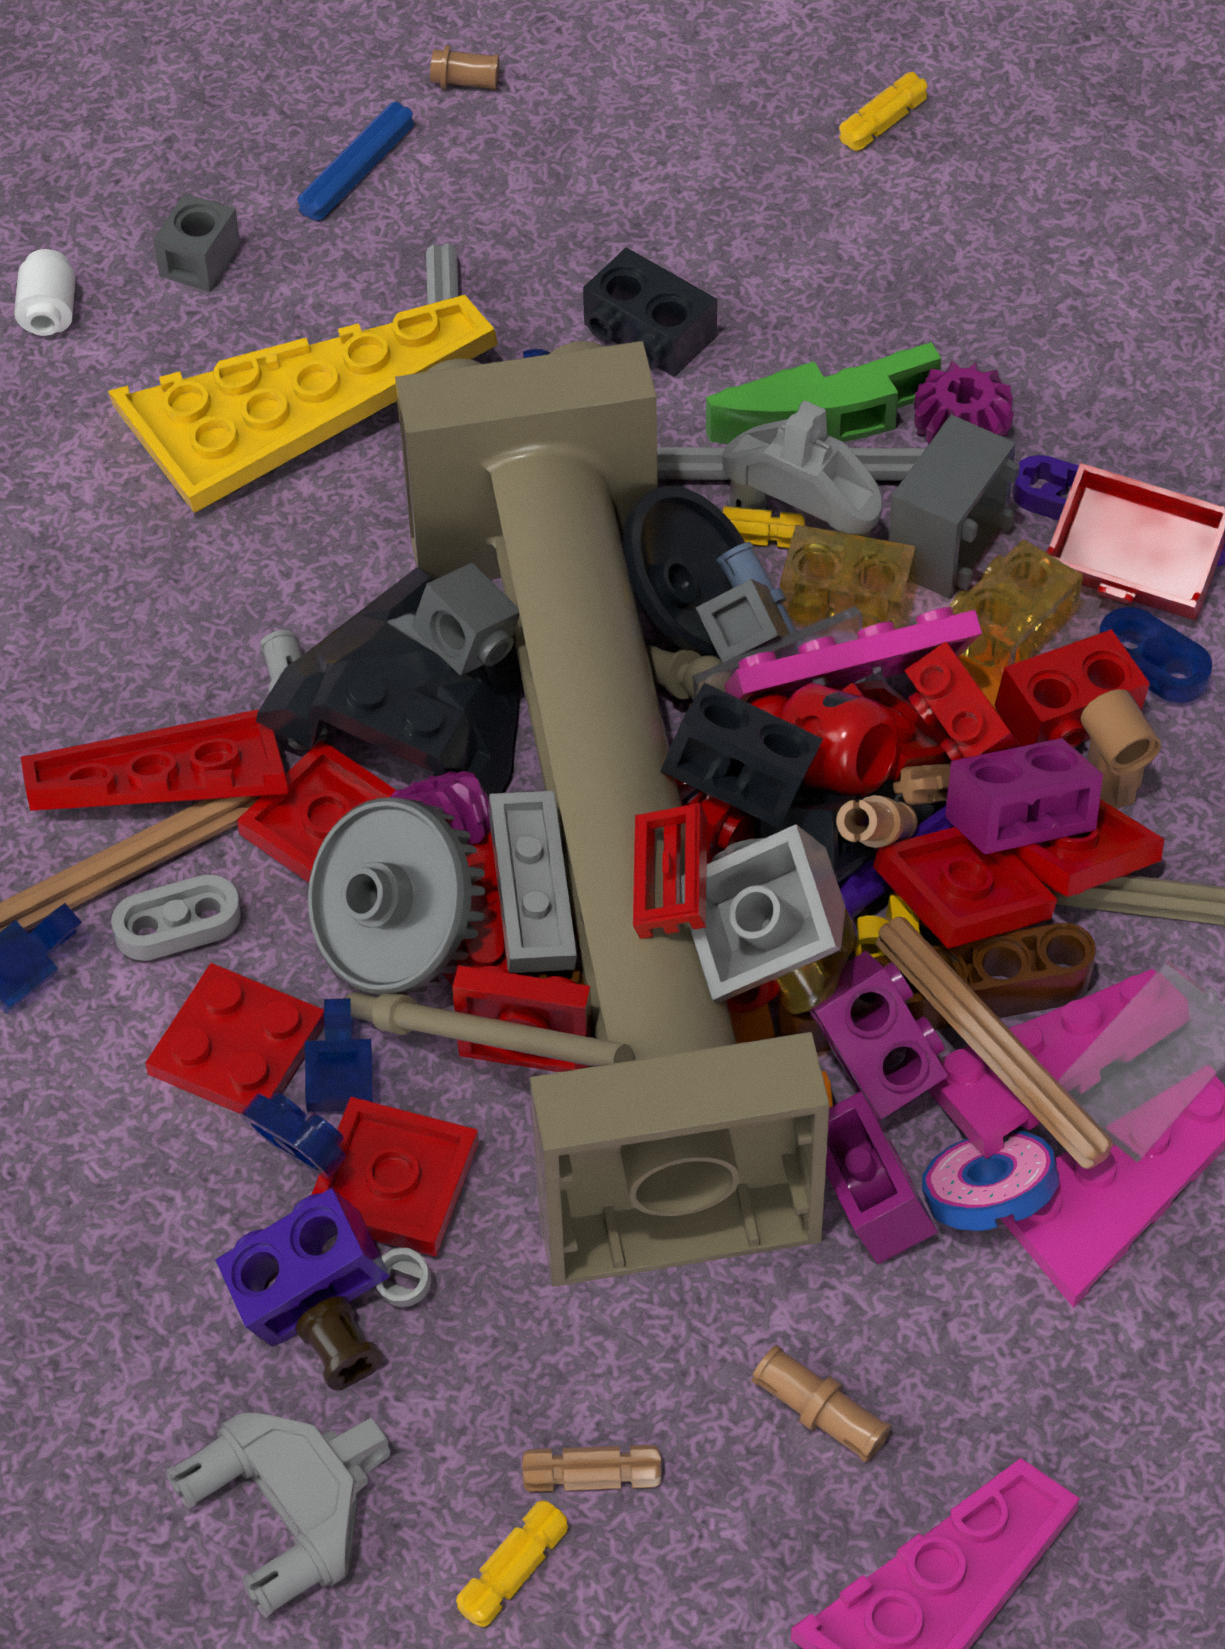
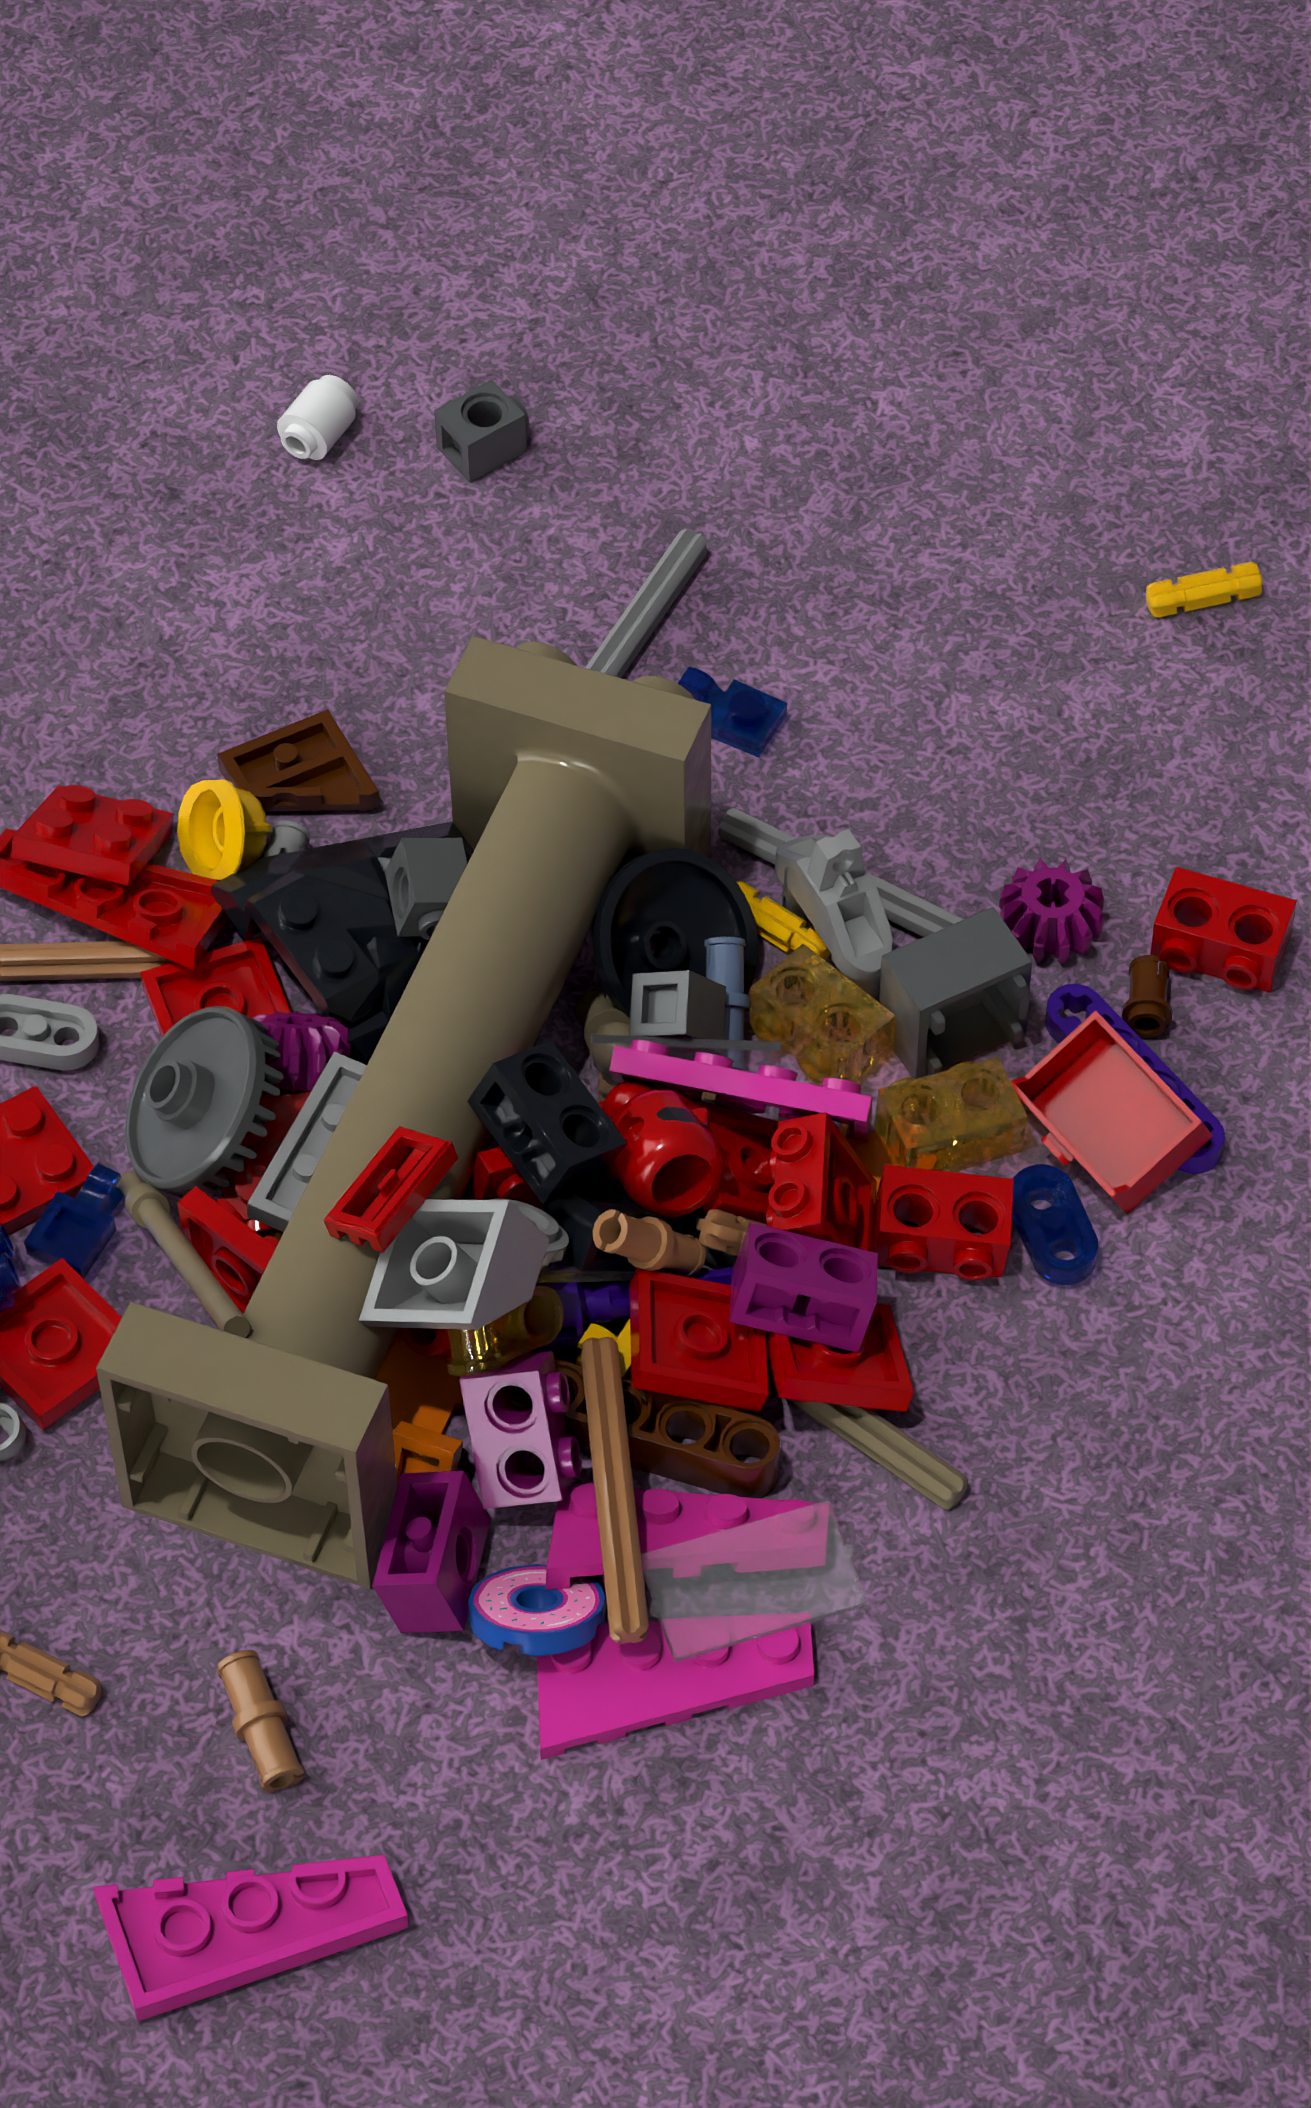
camera: 30 degrees right, 0 degrees up
yellow wing [108,295,498,513] -> none
blue axle [297,101,414,222] -> none
medium nougat pin [430,45,500,91] -> none
black brick [583,247,717,377] -> none
bright green slope [706,342,941,444] -> none
medium nougat piece [1080,689,1162,809] -> none
none -> red plate [11,785,174,886]
none -> yellow piece [177,779,273,880]
none -> reddish brown wing [217,709,380,812]
none -> reddish brown pin [1122,955,1173,1038]
none -> red brick [1150,866,1297,993]

